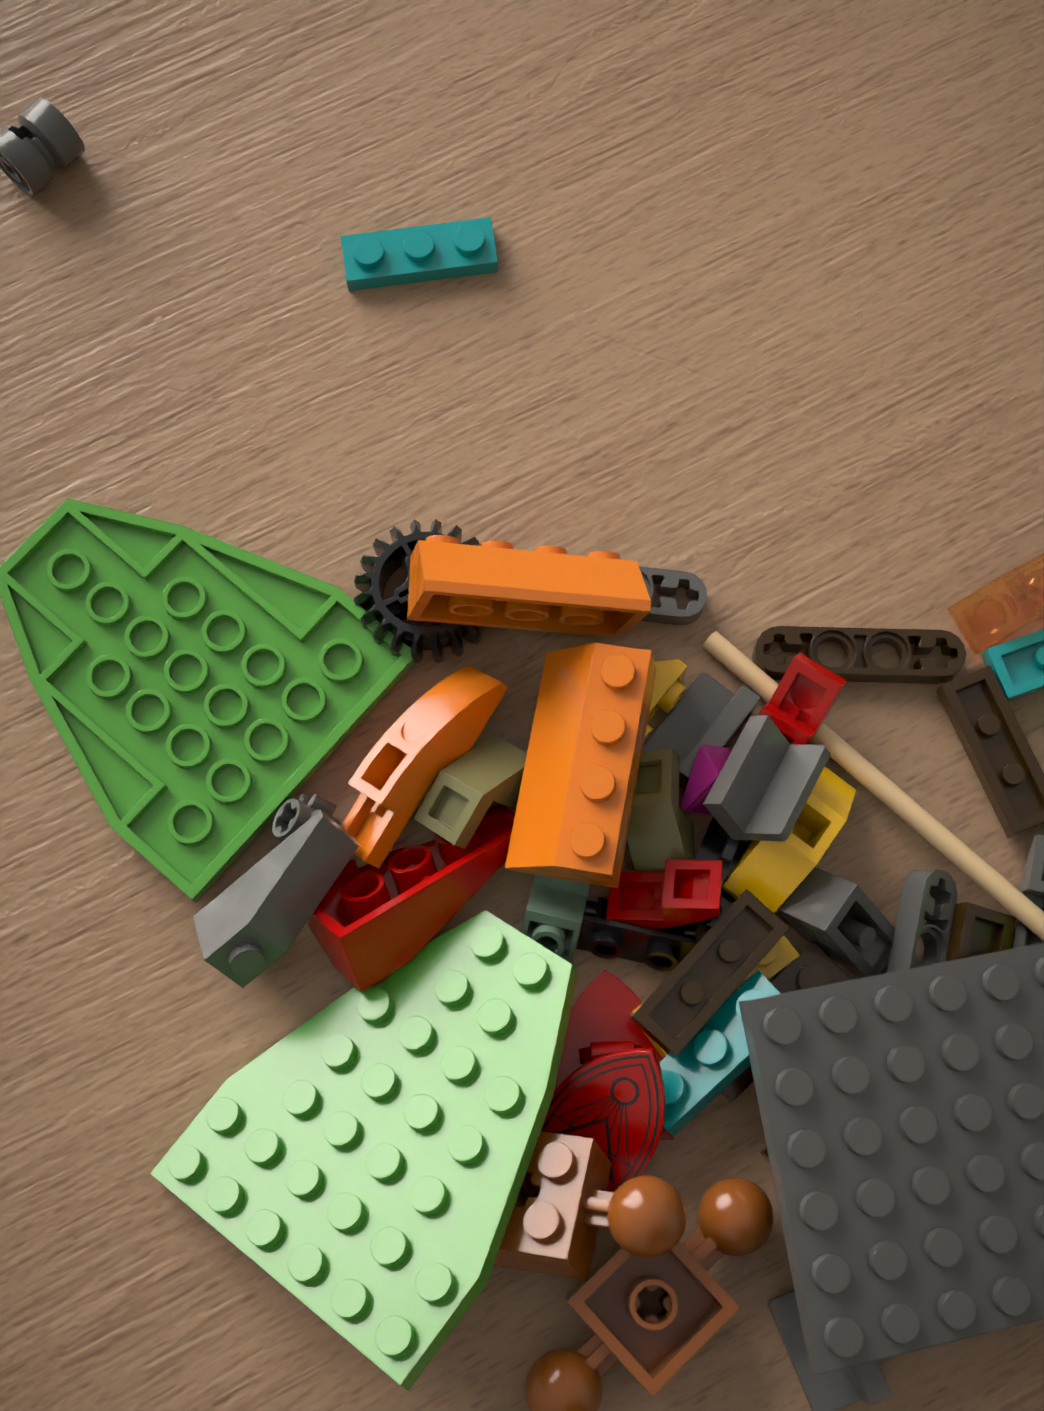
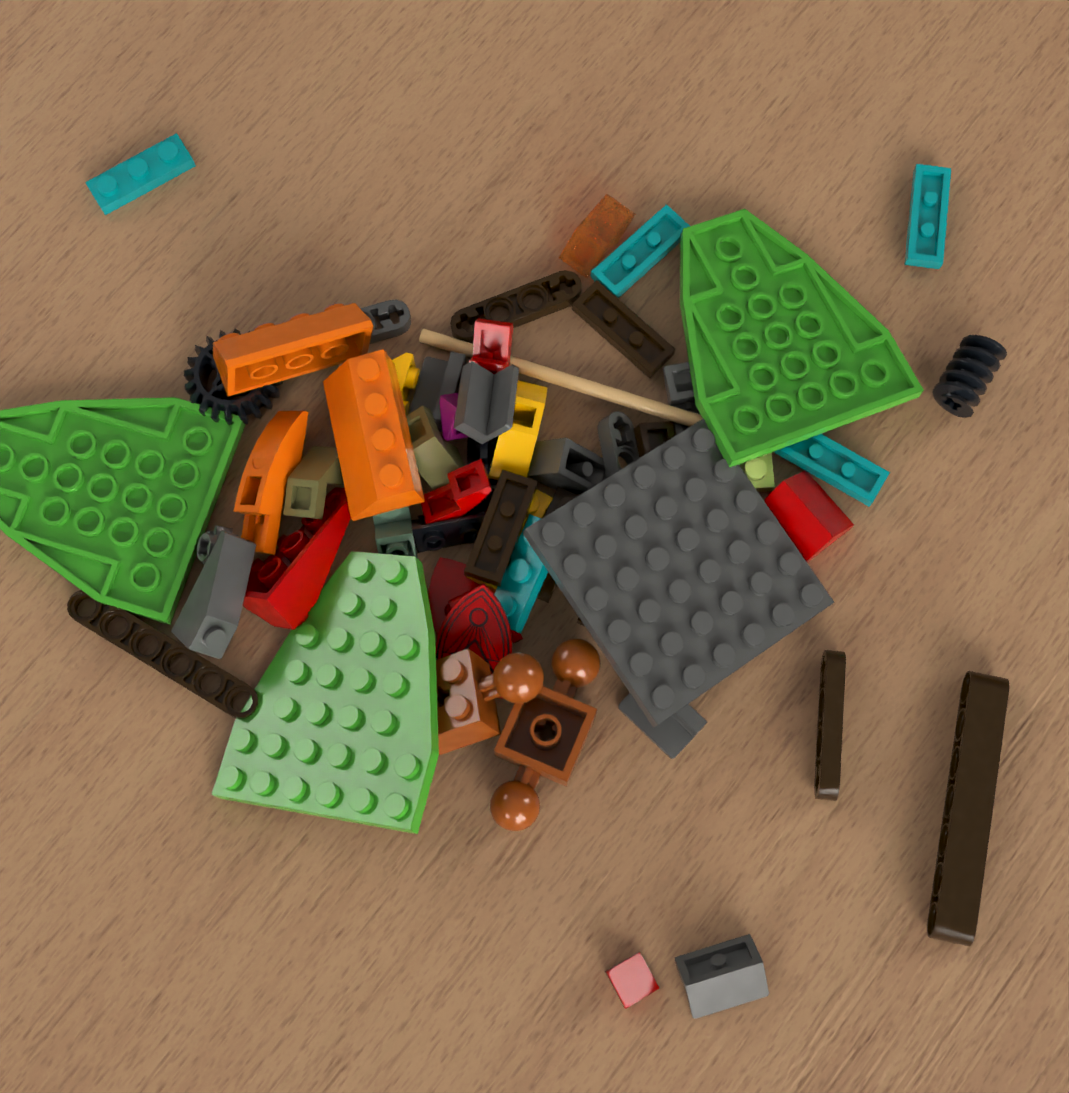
camera: 20 degrees left, 0 degrees up
none -> dark brown beam [67,590,258,719]

